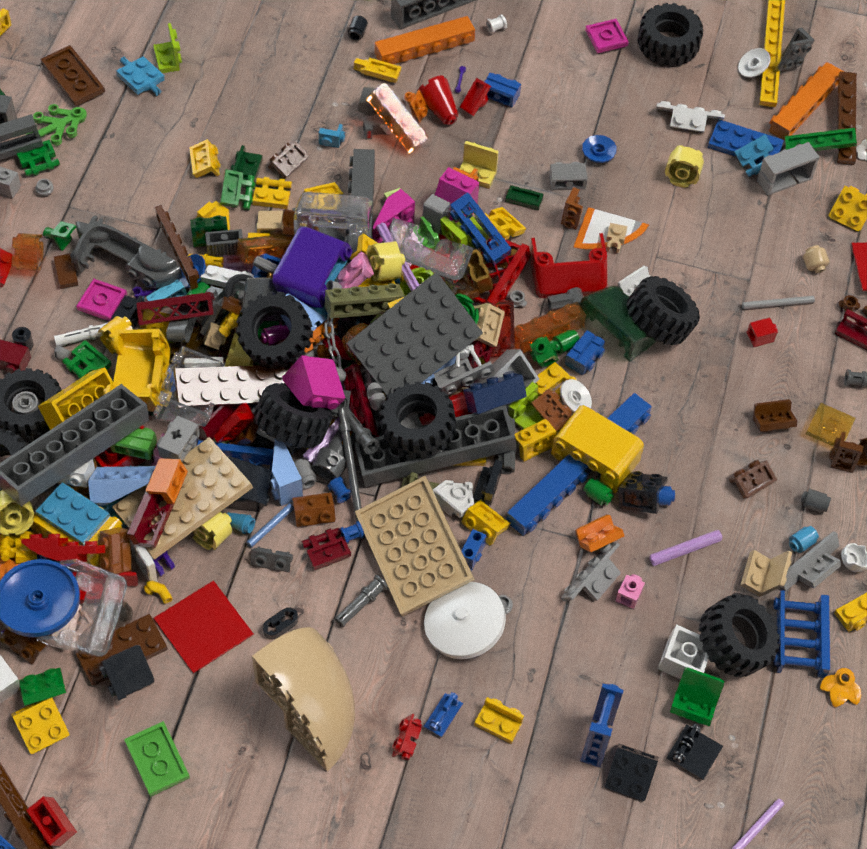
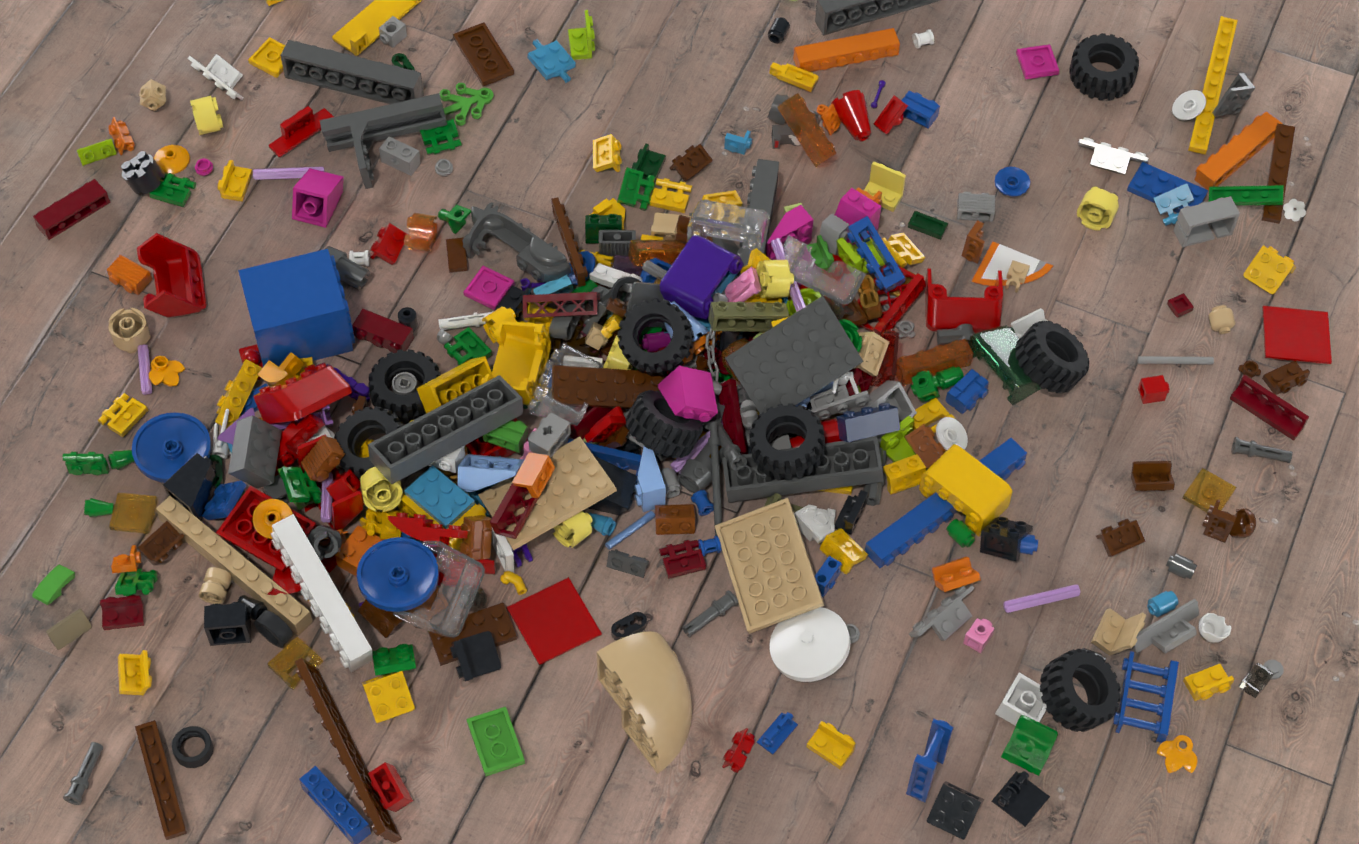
camera: 10 degrees right, 0 degrees up
none -> dark red plate [1167,293,1194,318]

